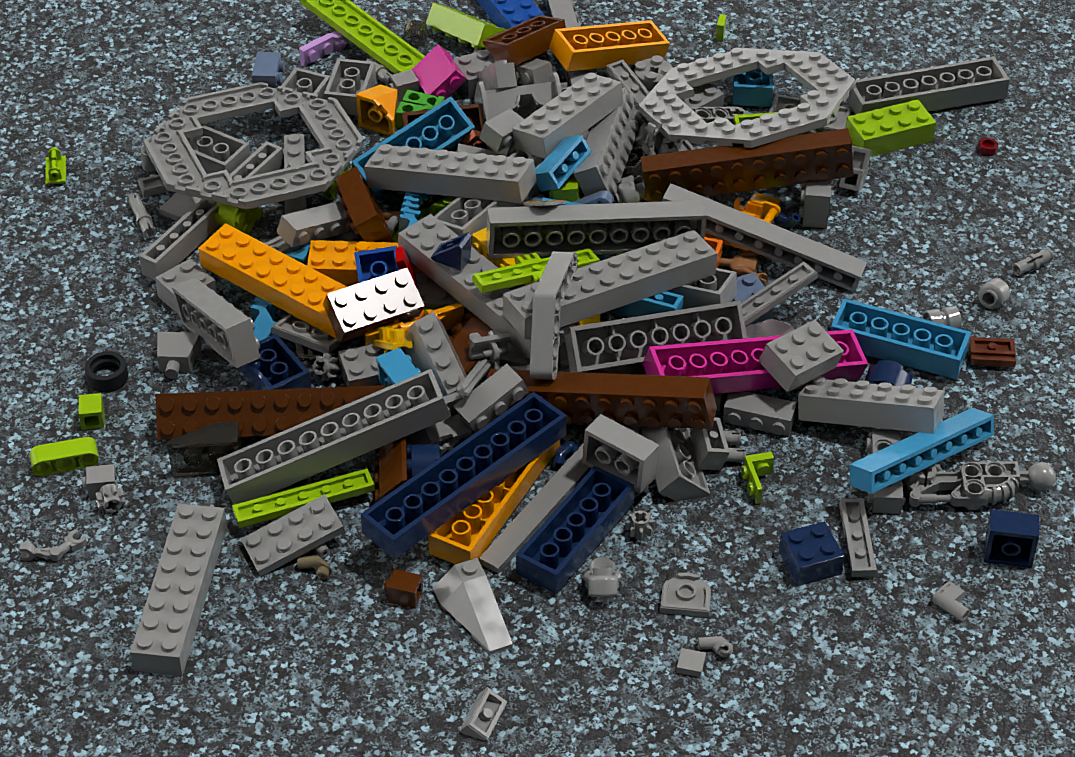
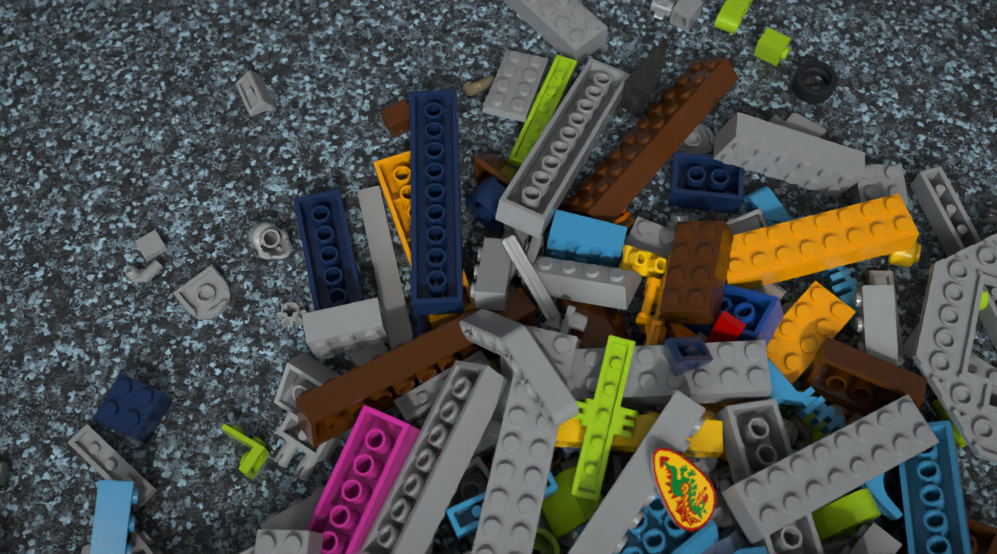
camera: 135 degrees right, 20 degrees up
light grey wedge [433,558,513,654] -> none

